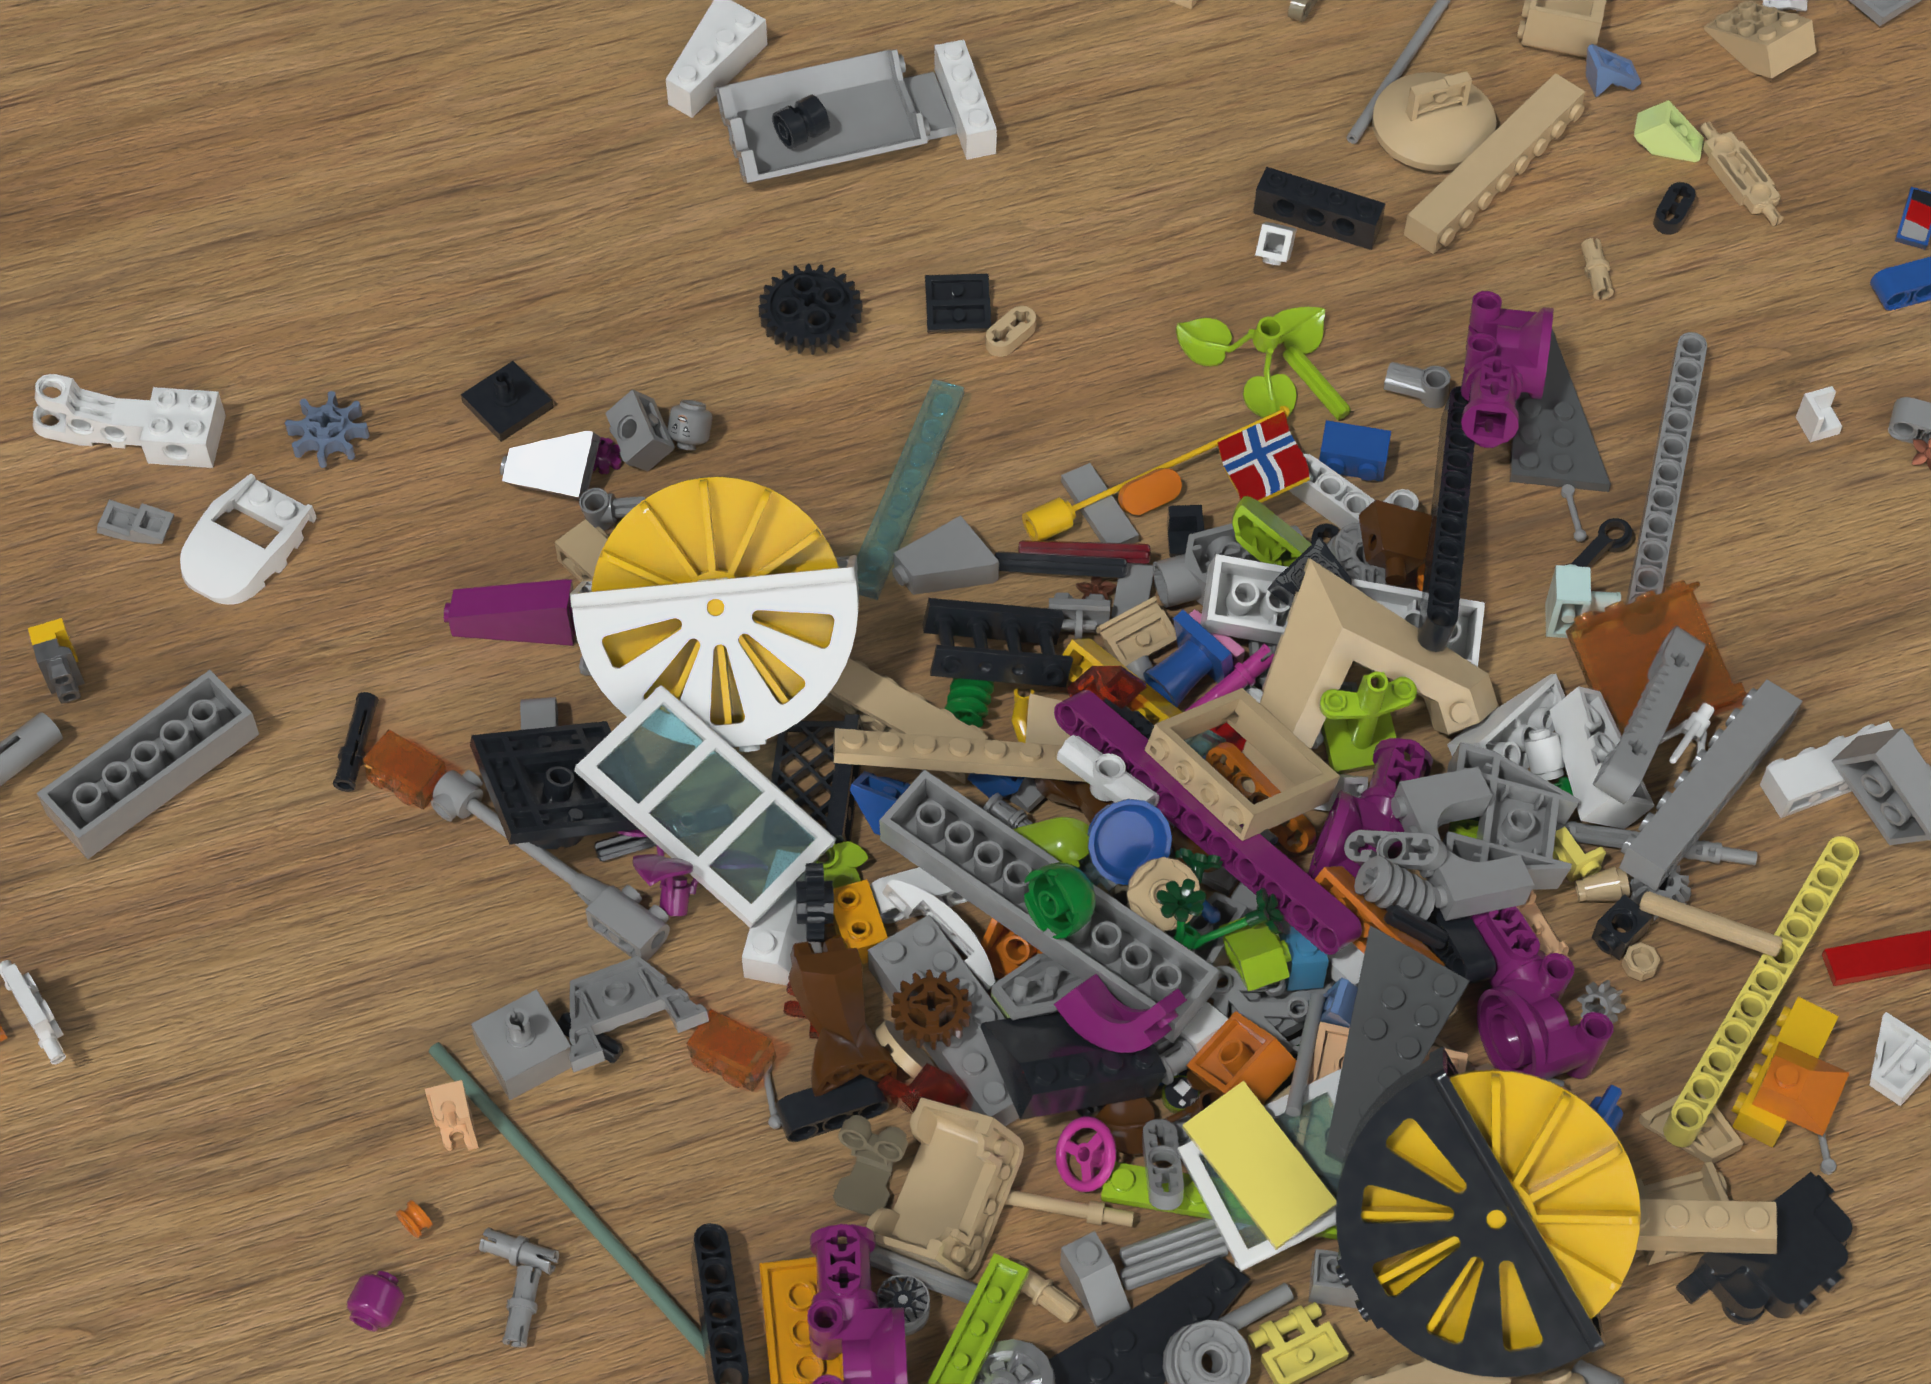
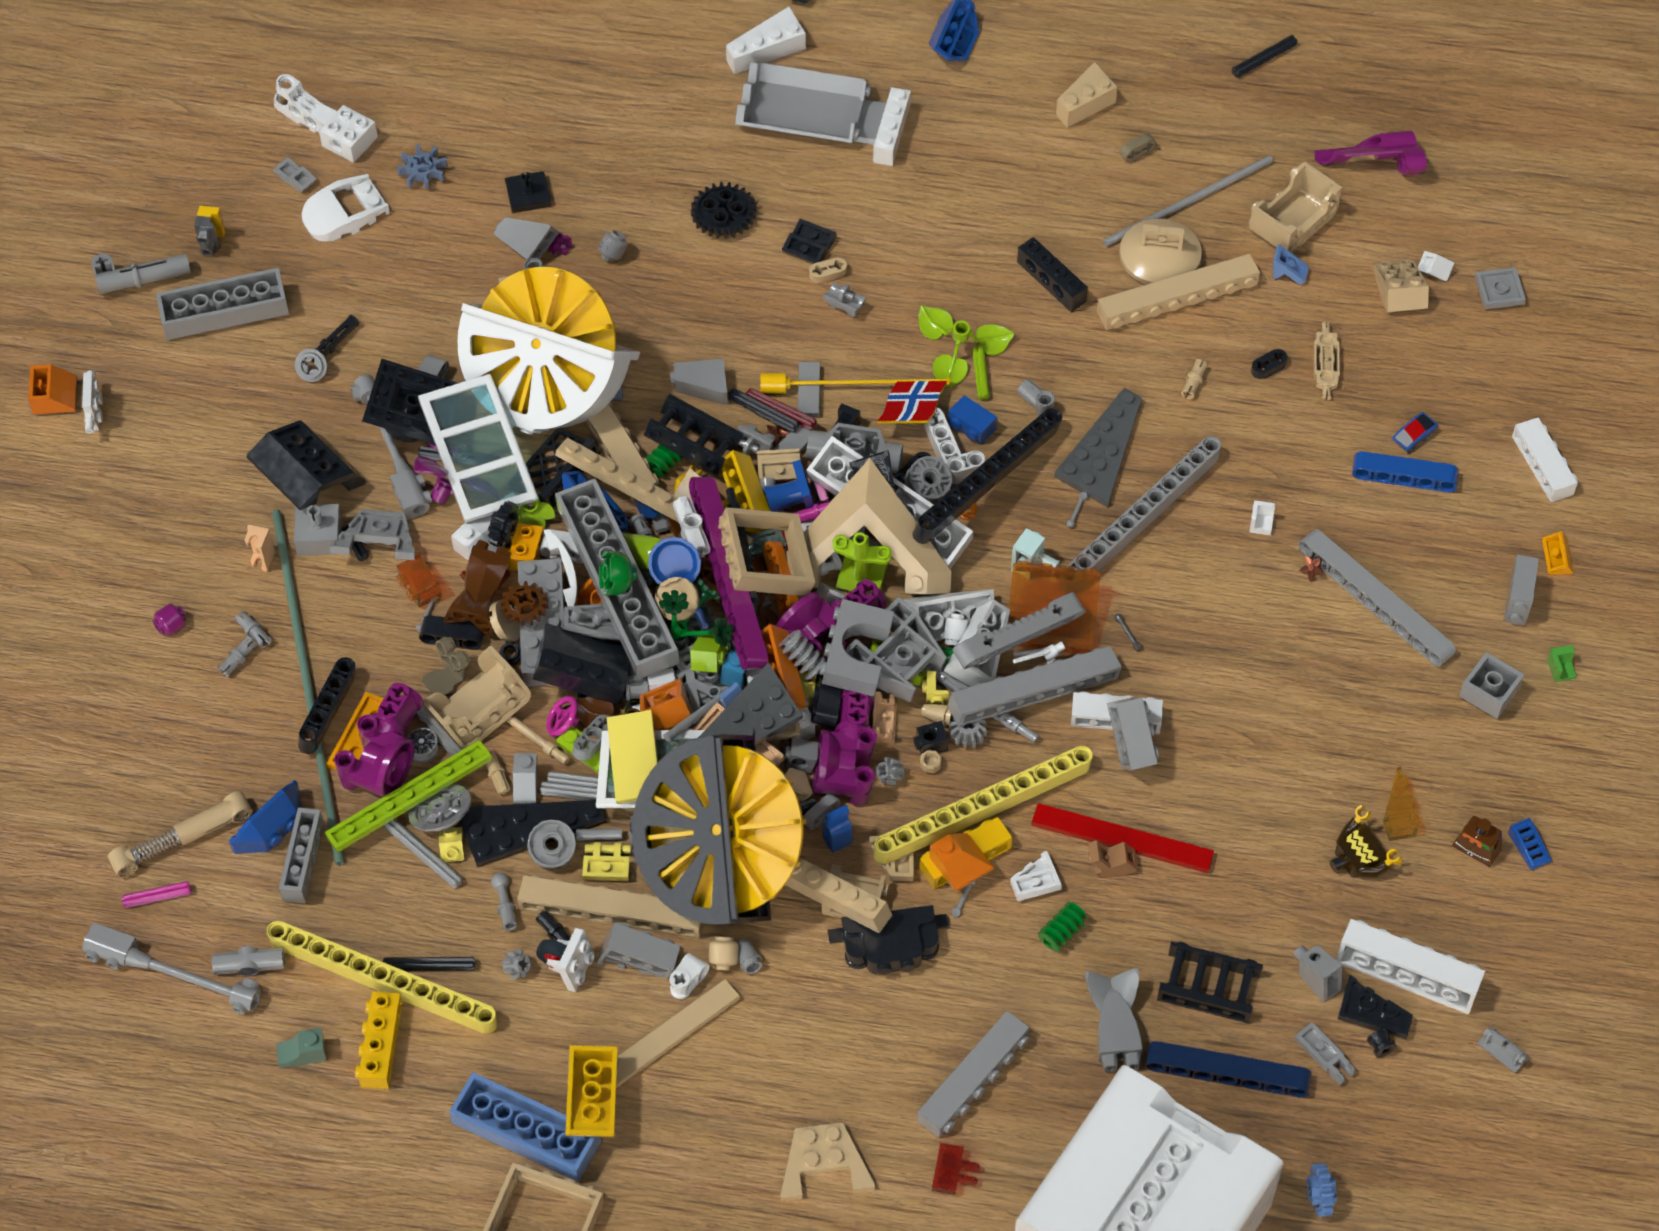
camera: 30 degrees right, 0 degrees up
clear orange brick [362,729,447,810] -> none
orange bush [396,1200,433,1238] -> none
magenta slope [444,579,576,646] -> none
light grey brick [605,389,675,472] -> none
black wheel [772,94,830,149] -> none
clear light blue plate [857,379,964,600] -> none
clear red slope [878,1063,969,1114] -> none
magenta arch [1054,973,1187,1053] -> none
clear red slope [1067,666,1147,709] -> none
orange tile [1118,468,1182,515] -> none
lime brick [1232,496,1312,567] -> none
white brick [1255,222,1297,266] -> none
light grey beam [1344,830,1447,870] -> none
reddish brown torso [1359,500,1432,585] -> none
black axle [1384,905,1449,949] -> none
magenta piece [1461,291,1554,448] -> none
black piece [1563,518,1632,568] -> none
yellowish green slope [1634,100,1704,162] -> none
tan axle [1640,891,1783,956] -> none
none -> black slope [246,420,366,510]
none -> light grey gear [295,348,328,382]
none -> light grey brick [783,737,818,773]
none -> light grey hips [823,283,866,318]
none -> flat silver hinge [1115,614,1141,651]

